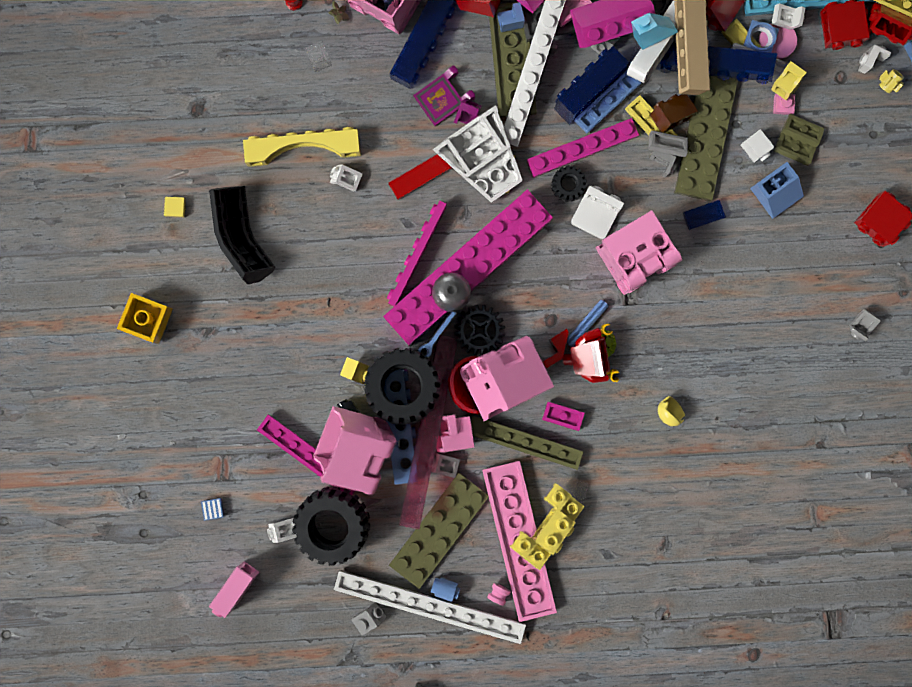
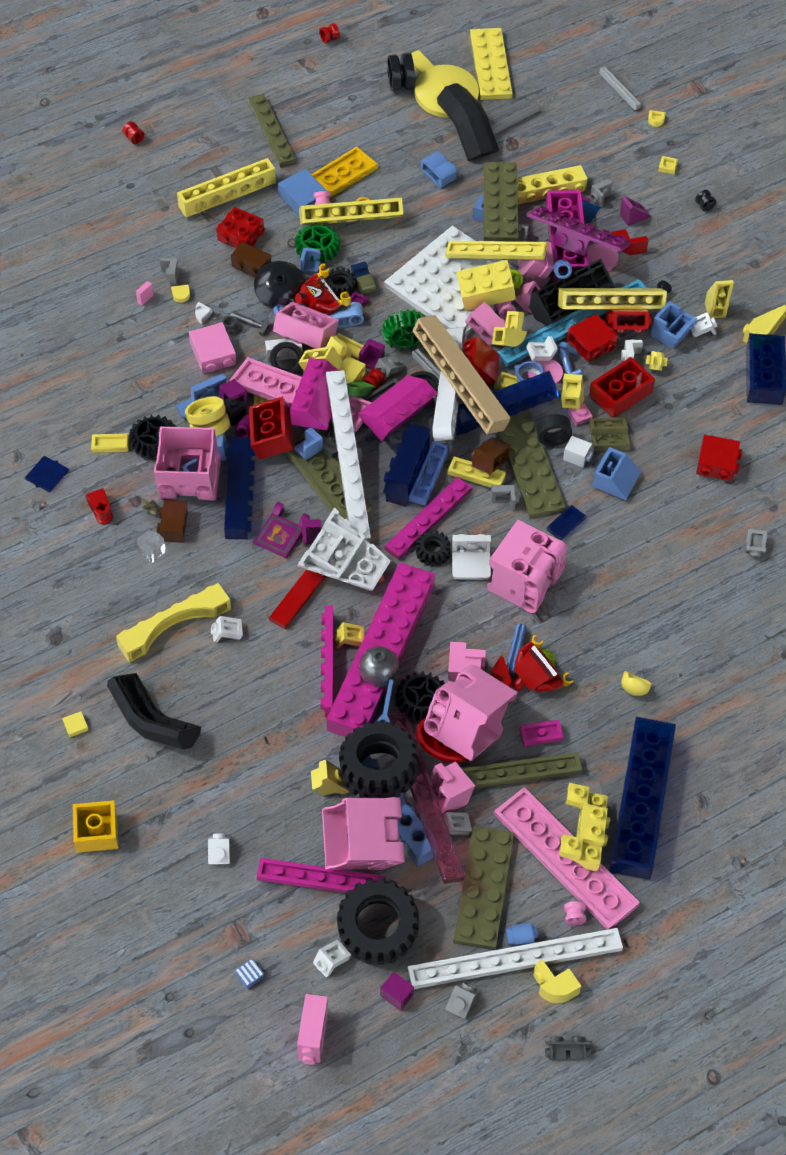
camera: 25 degrees left, 30 degrees down
medium azure slope [631,13,678,50] -> none
light grey tile [648,130,688,157] -> none
none -> reddish brown brick [157,500,188,543]
none -> white bracket [208,833,230,864]
none -> light yellow bracket [333,622,365,649]
none -> magenta panel [380,972,414,1011]
none -> bright pink plate [448,642,486,682]
none -> light yellow brick [533,959,581,1003]
none -> black tyre [536,414,572,446]
none -> medium blue piece [552,342,584,375]
none -> red brick [589,357,655,418]
none -> clear blue brick [609,717,676,880]

